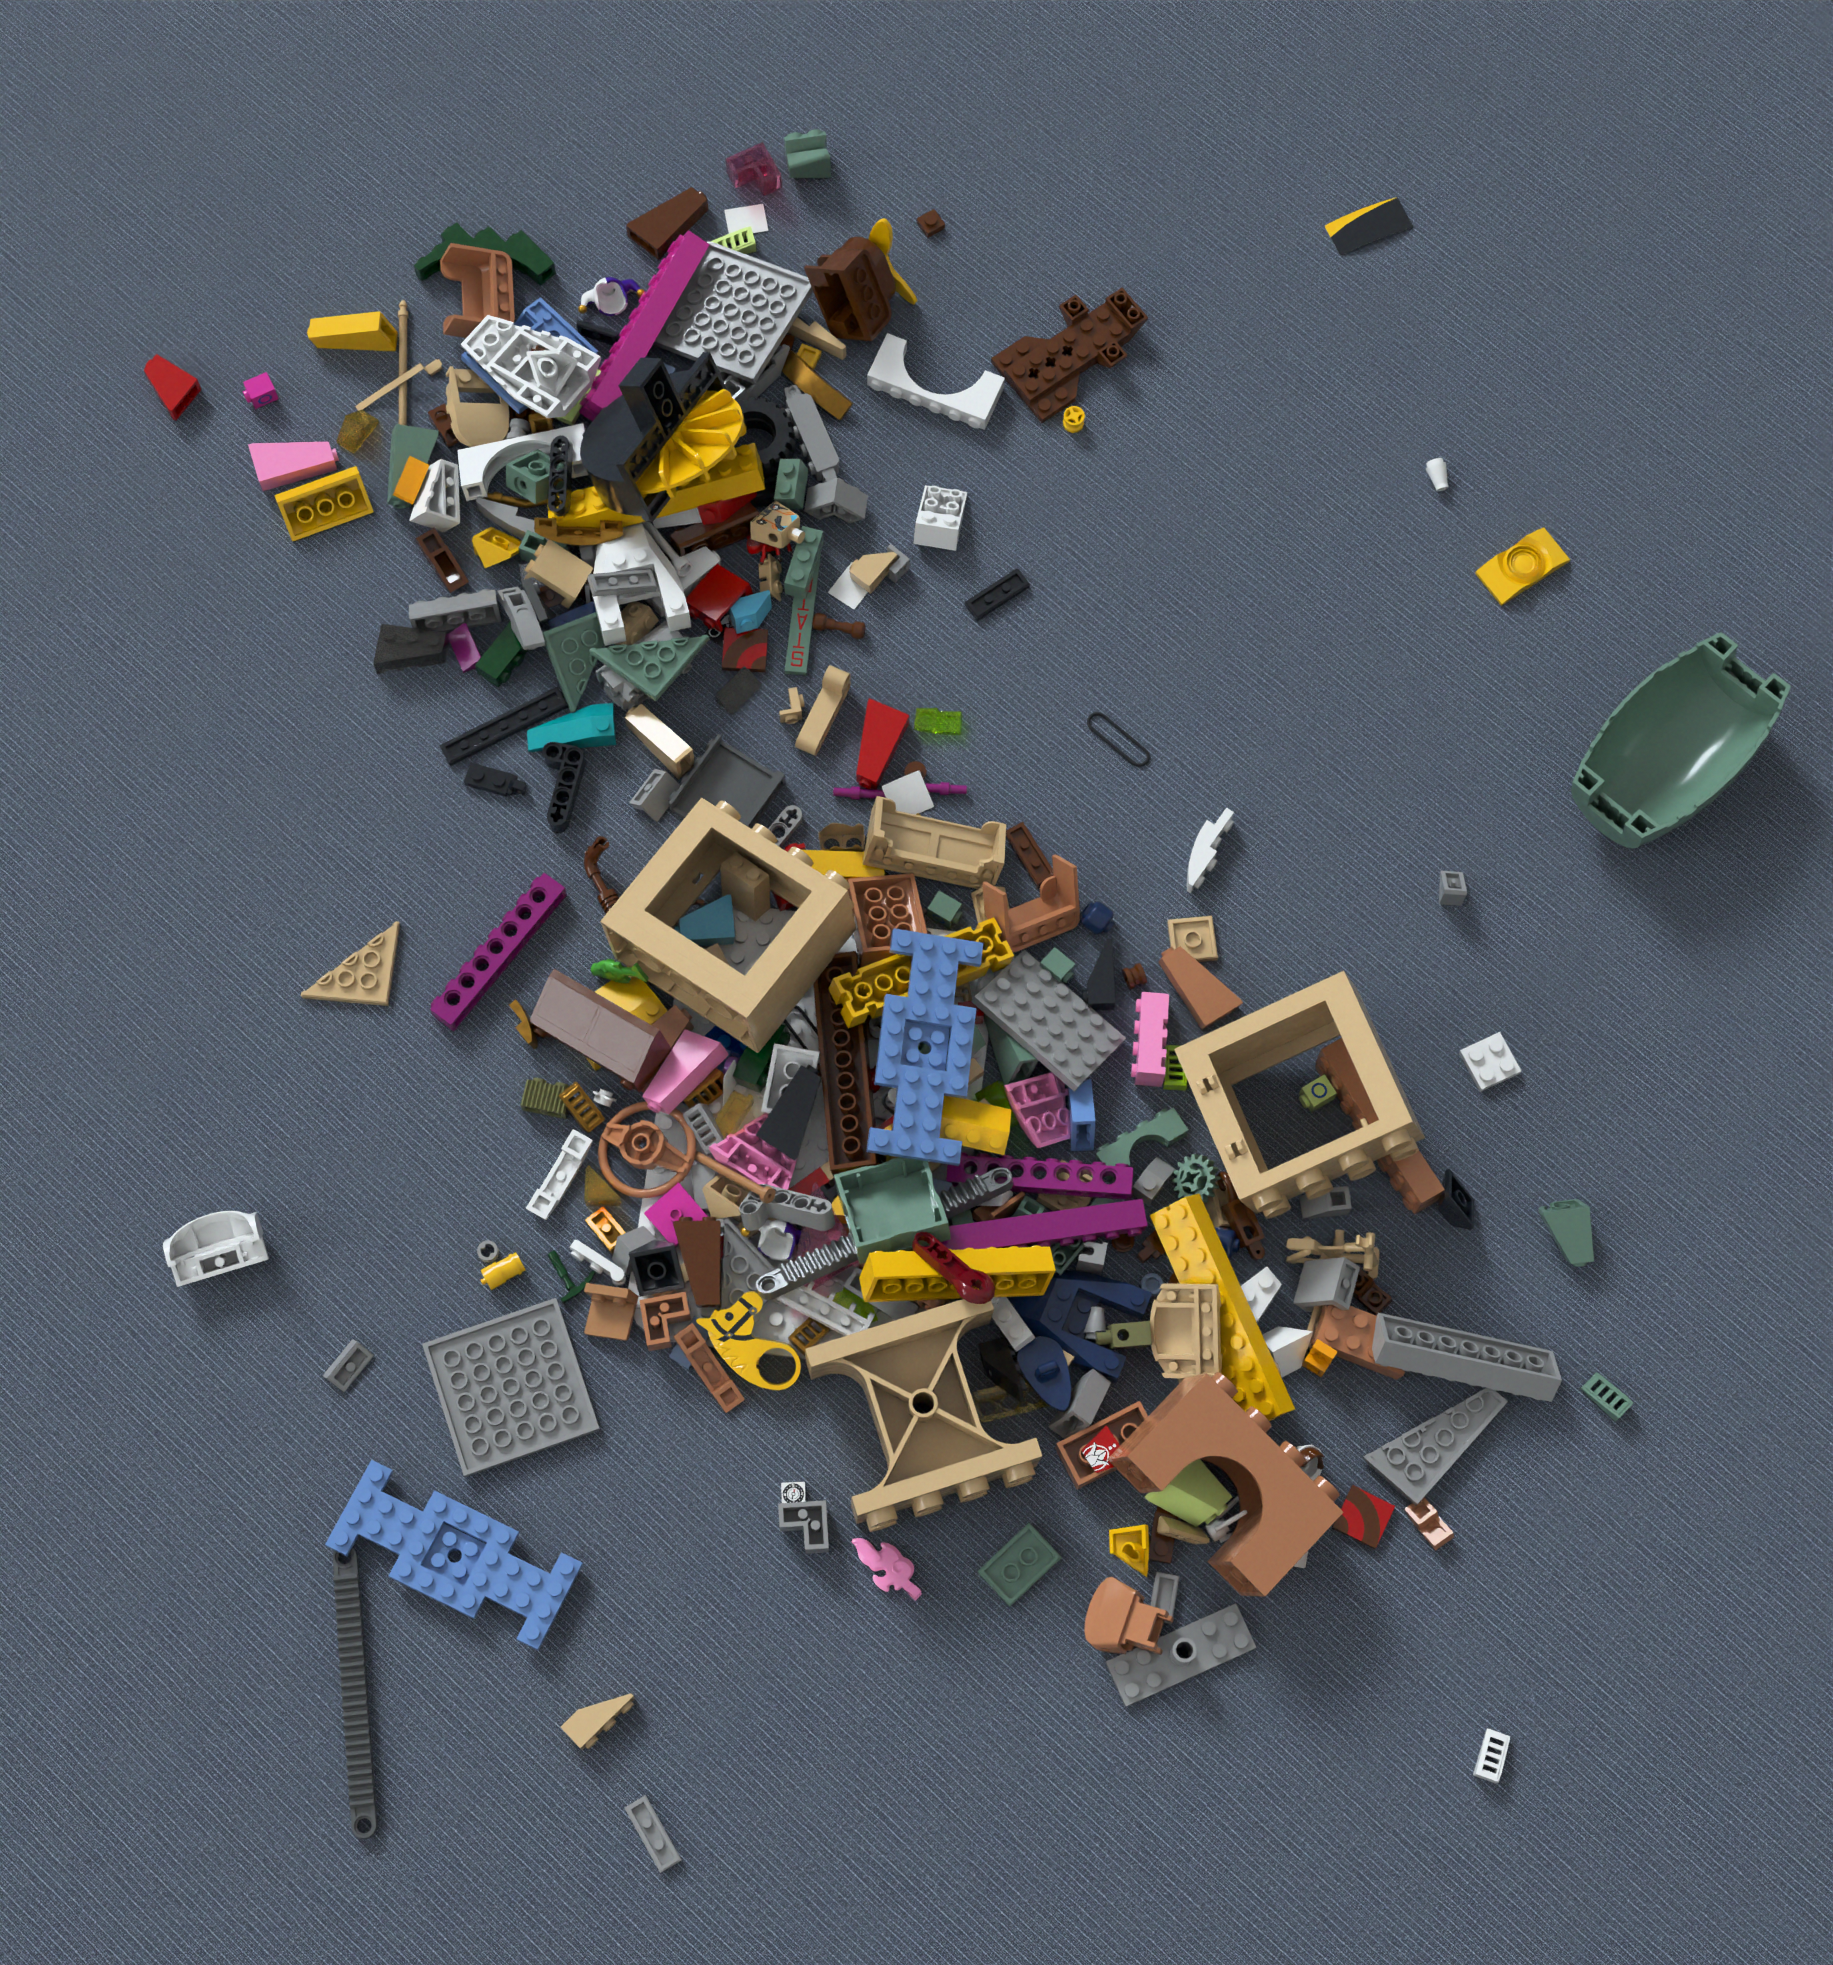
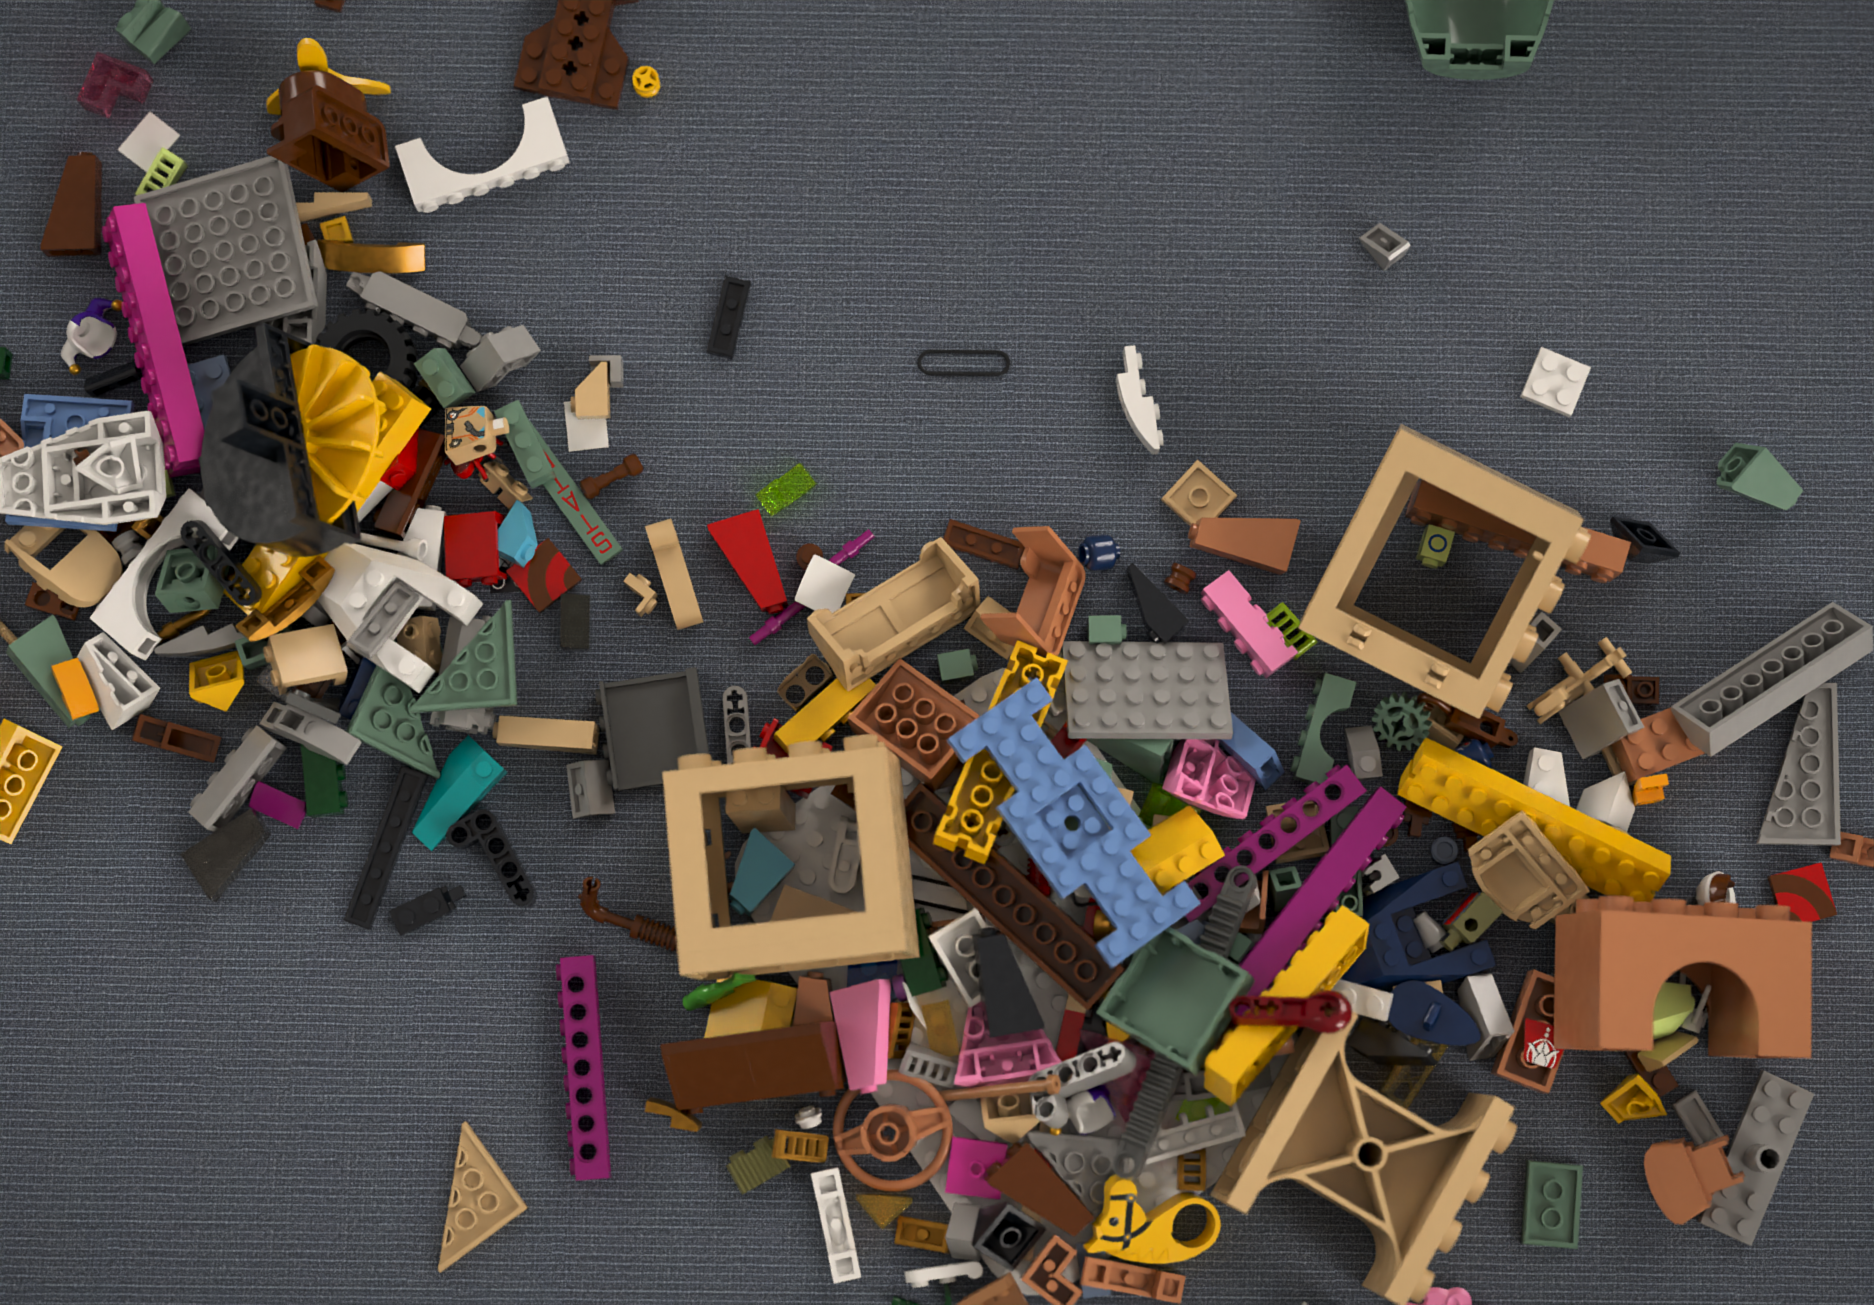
camera: 45 degrees left, 10 degrees up
white slope [913,485,967,551] -> none

